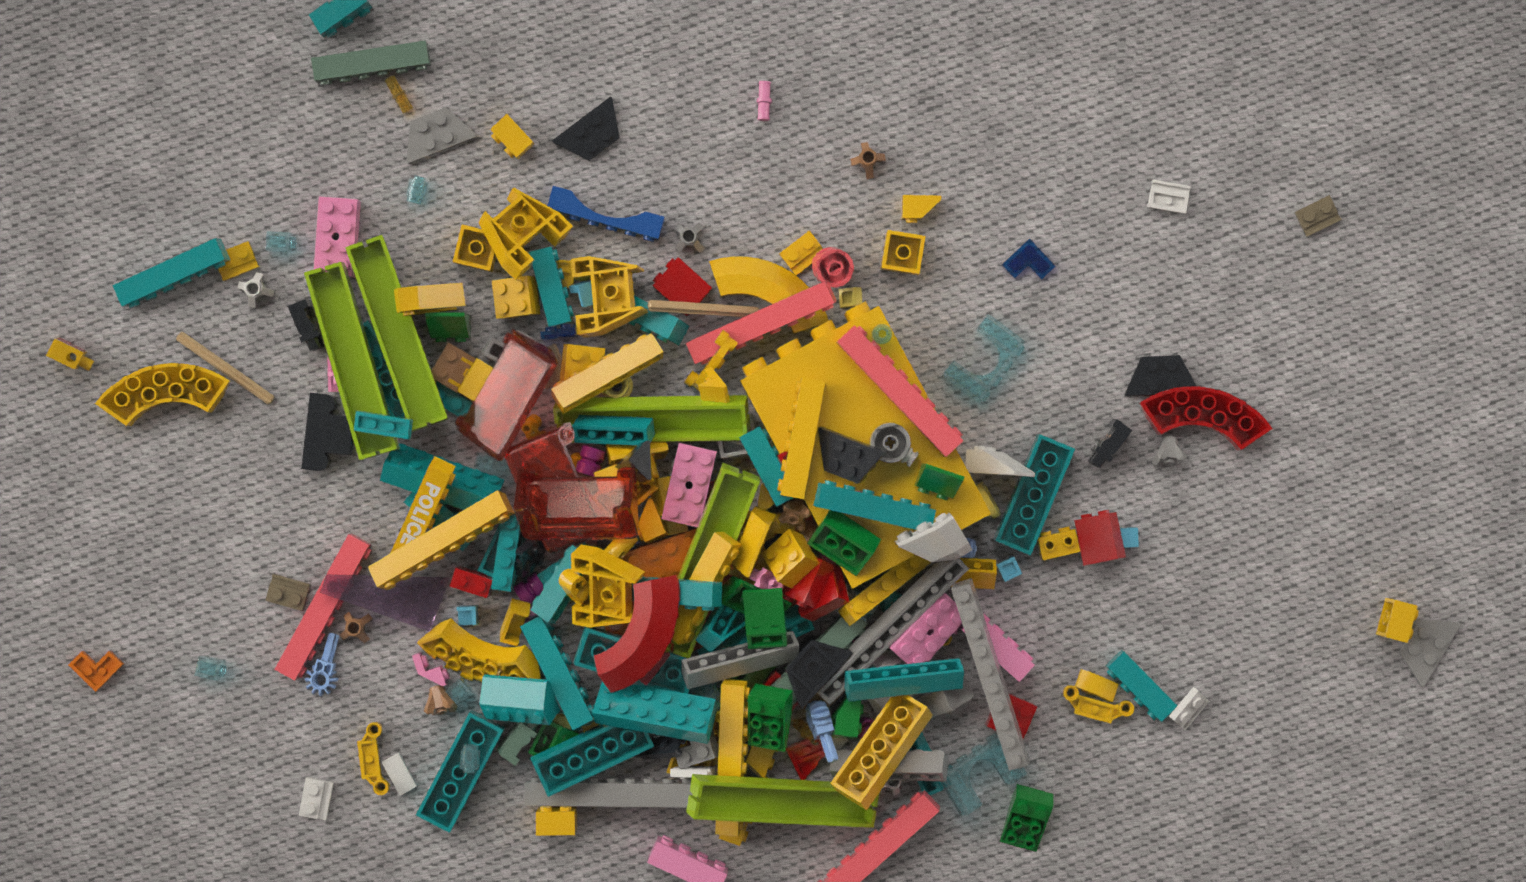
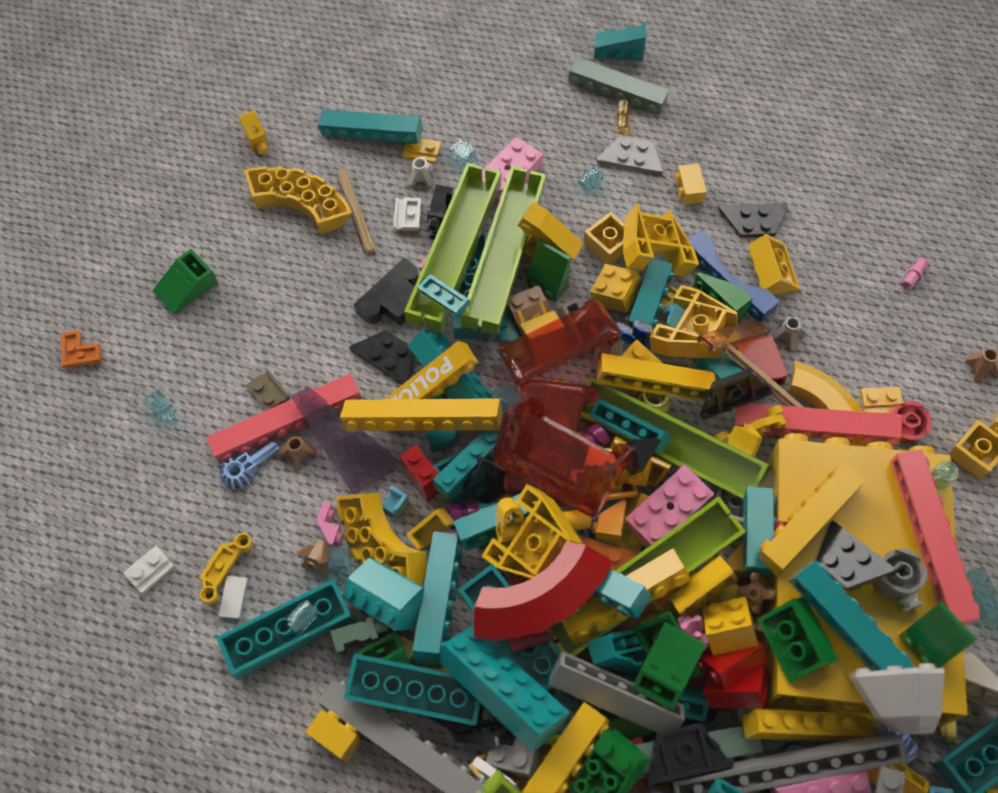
camera: 35 degrees right, 25 degrees down
none -> green slope [152,249,218,314]
none -> black wing [349,330,415,385]
none -> white plate [393,198,422,231]
none -> slope [693,272,753,322]
none -> clear orange tile [696,320,771,352]
none -> black wing [700,368,773,421]
none -> yellow slope [748,234,801,295]

